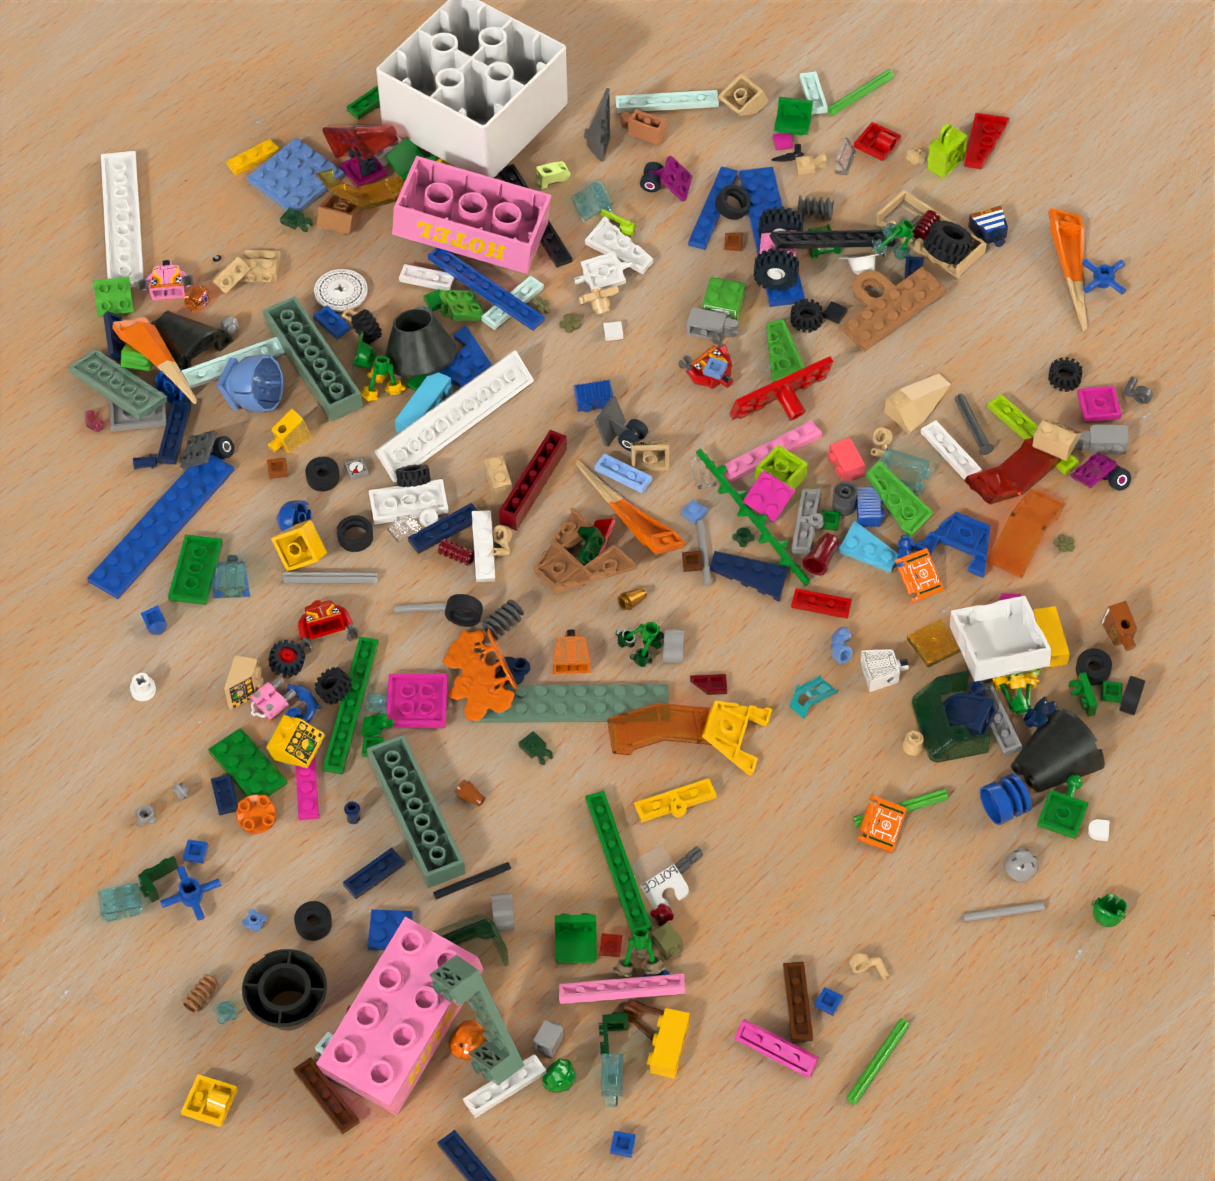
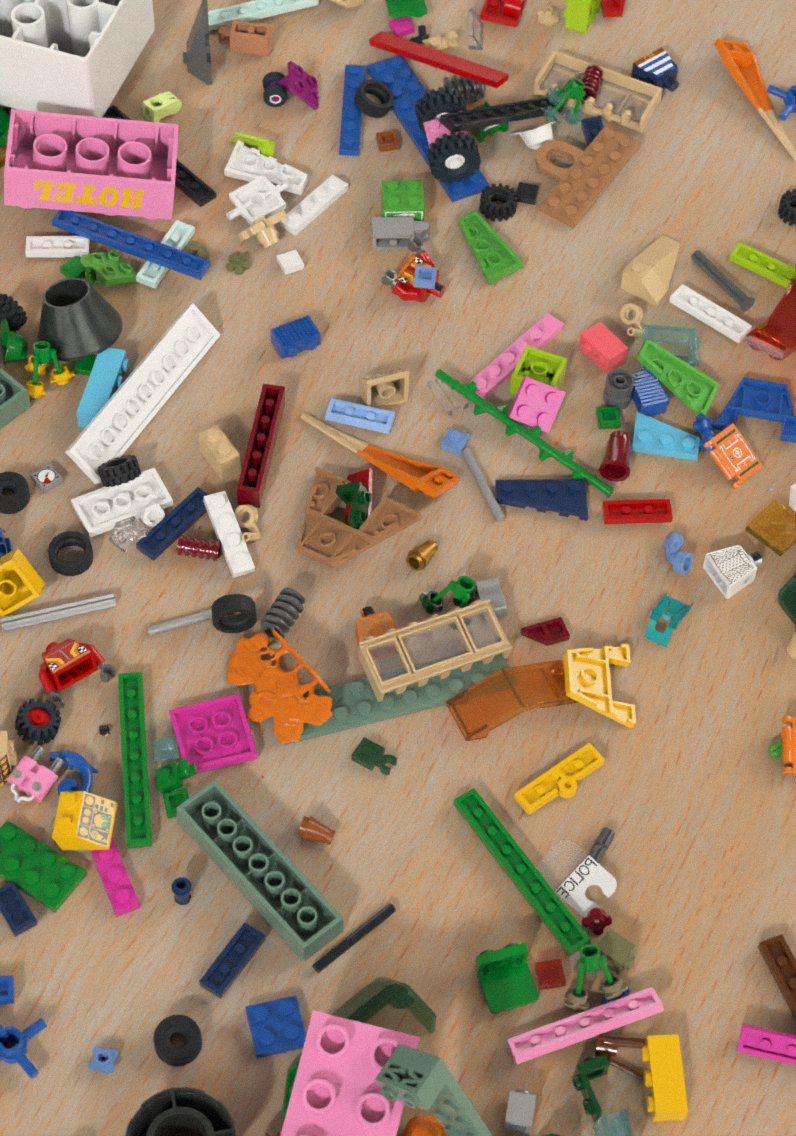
camera: 20 degrees left, 0 degrees up
orange dish [236,795,276,834] -> none
black tyre [314,667,352,705] -> none
blue wing [439,326,492,387] -> none
light grey axle [492,893,515,931] -> none
dark blue plate [495,656,530,686] -> none
clear light blue hinge [572,178,613,222] -> none
dark grey plate [595,396,648,451] -> none
reddish brown plate [682,551,703,572] -> none
red plate [729,356,834,421] -> none
clear green plate [732,527,755,547] -> none
light grey hinge [792,489,824,554] -> none
black tyre [924,220,973,265] -> none
none -> white plate [279,175,348,235]
none -> window [356,599,512,702]
none -> red tile [369,31,509,88]

